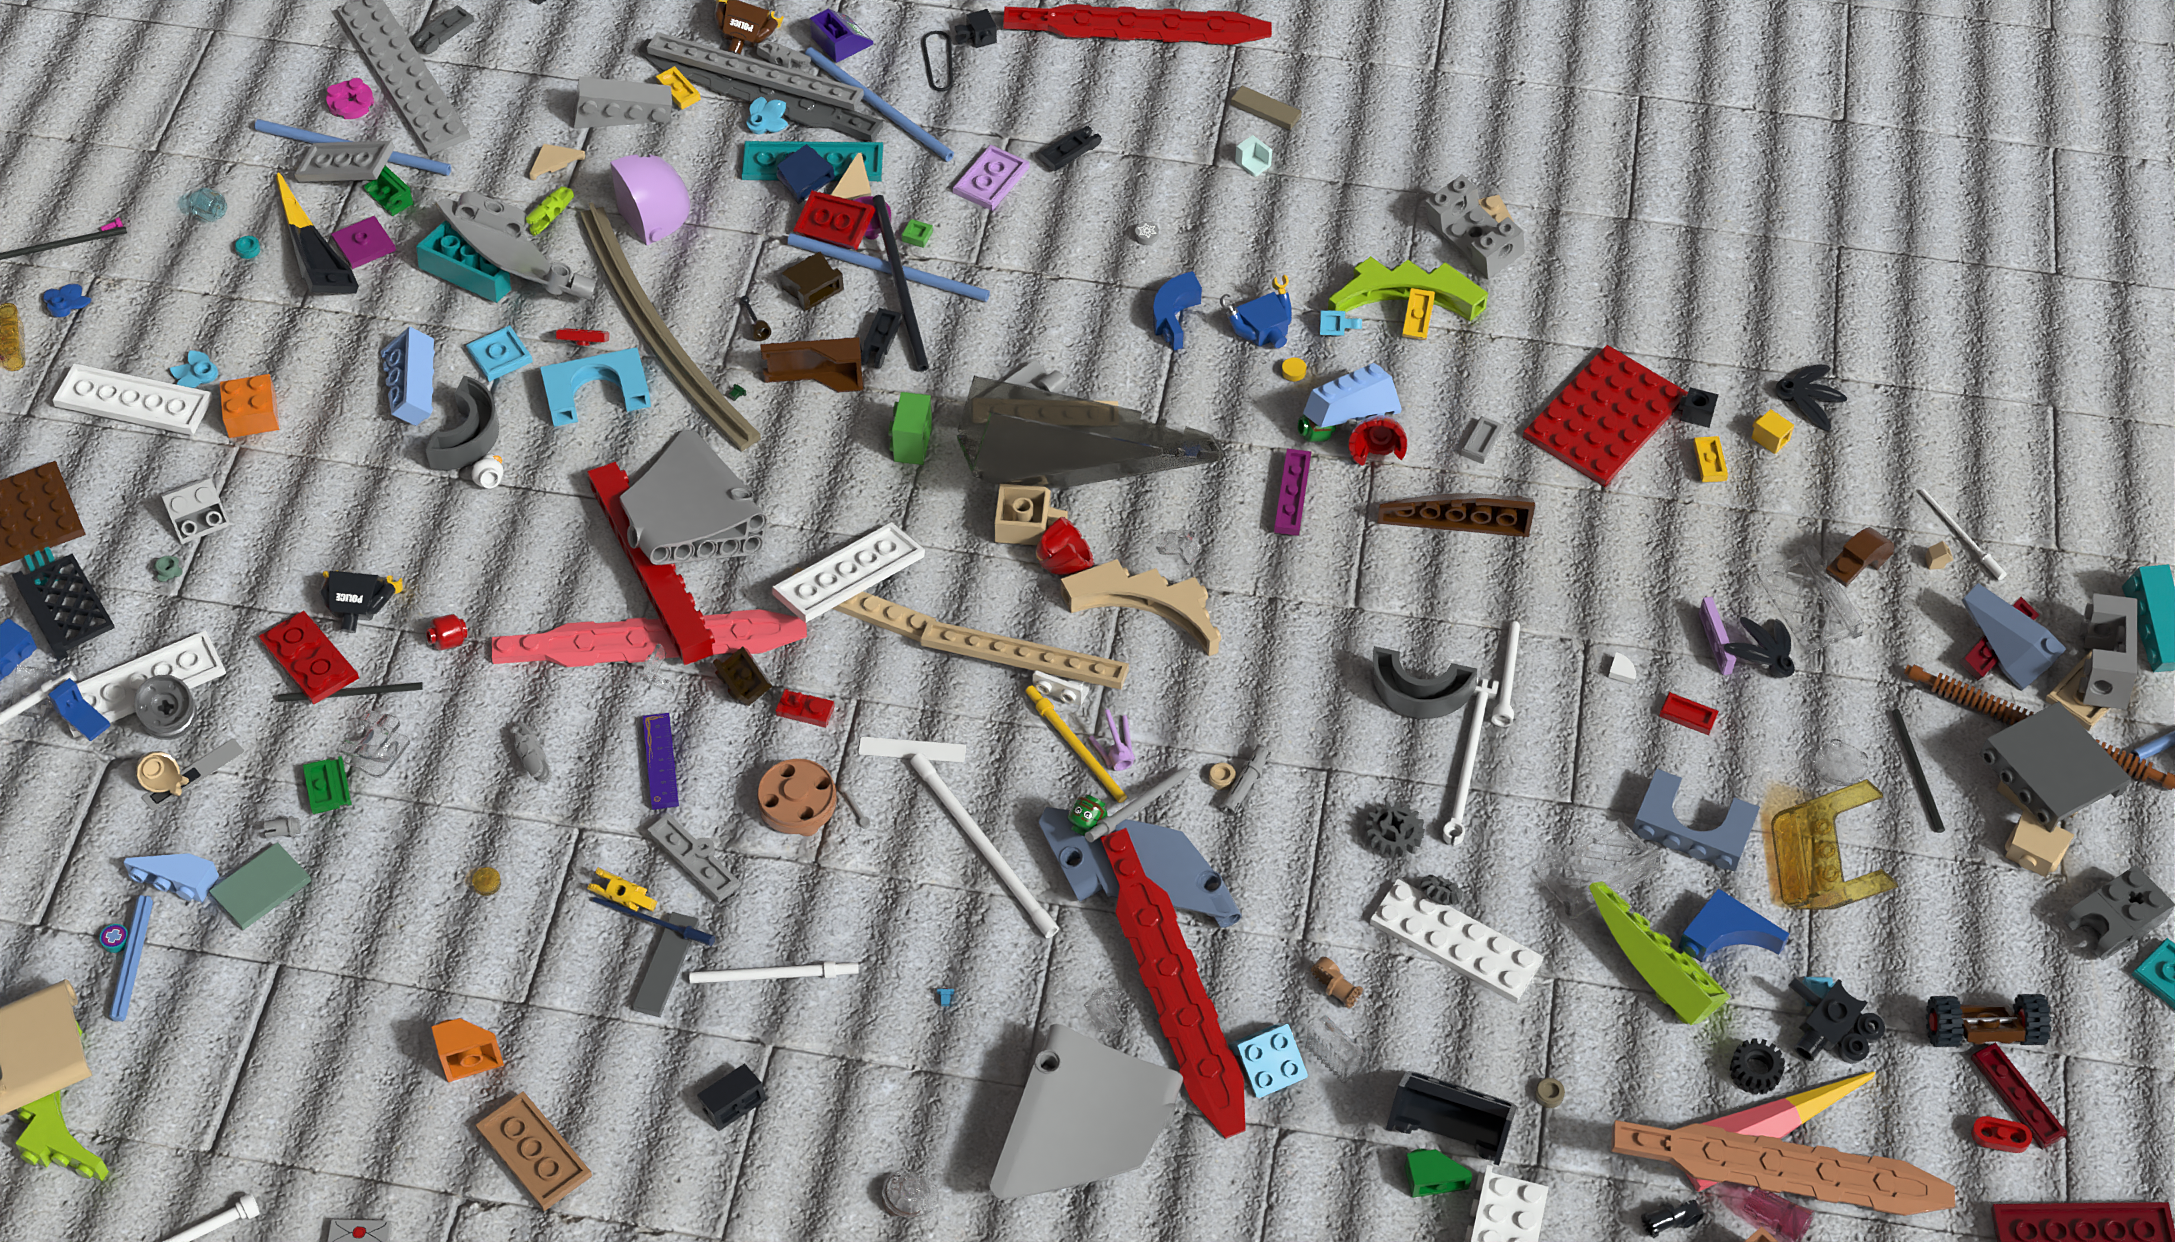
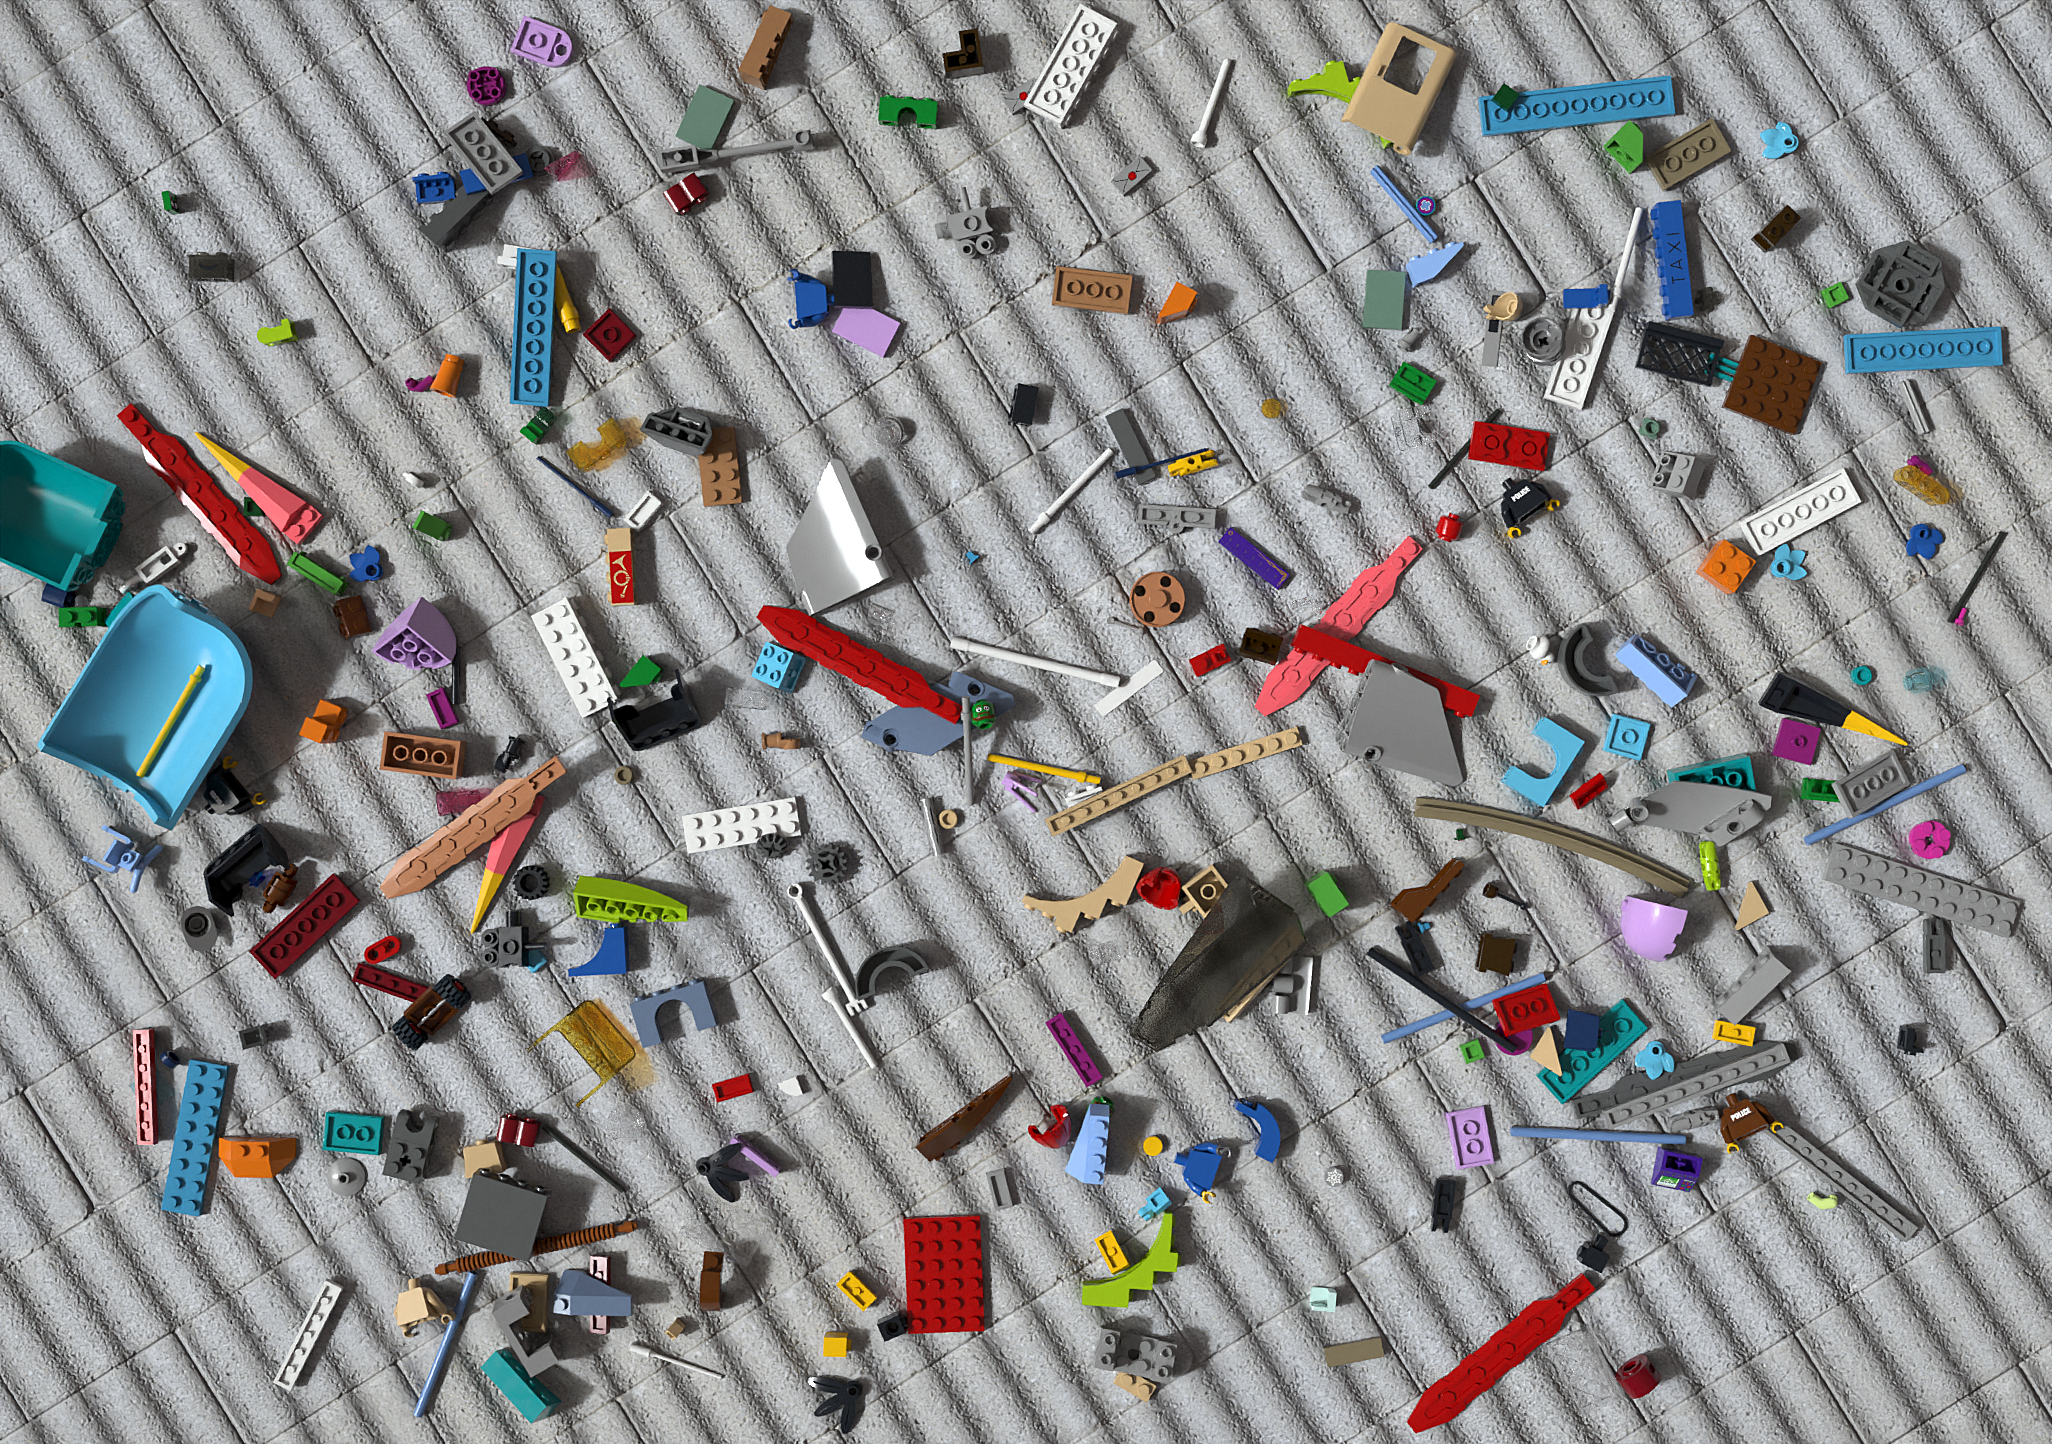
camera: 140 degrees right, 35 degrees up
white plate [772,522,925,623] -> none
none -> dark red brick [496,1112,541,1147]

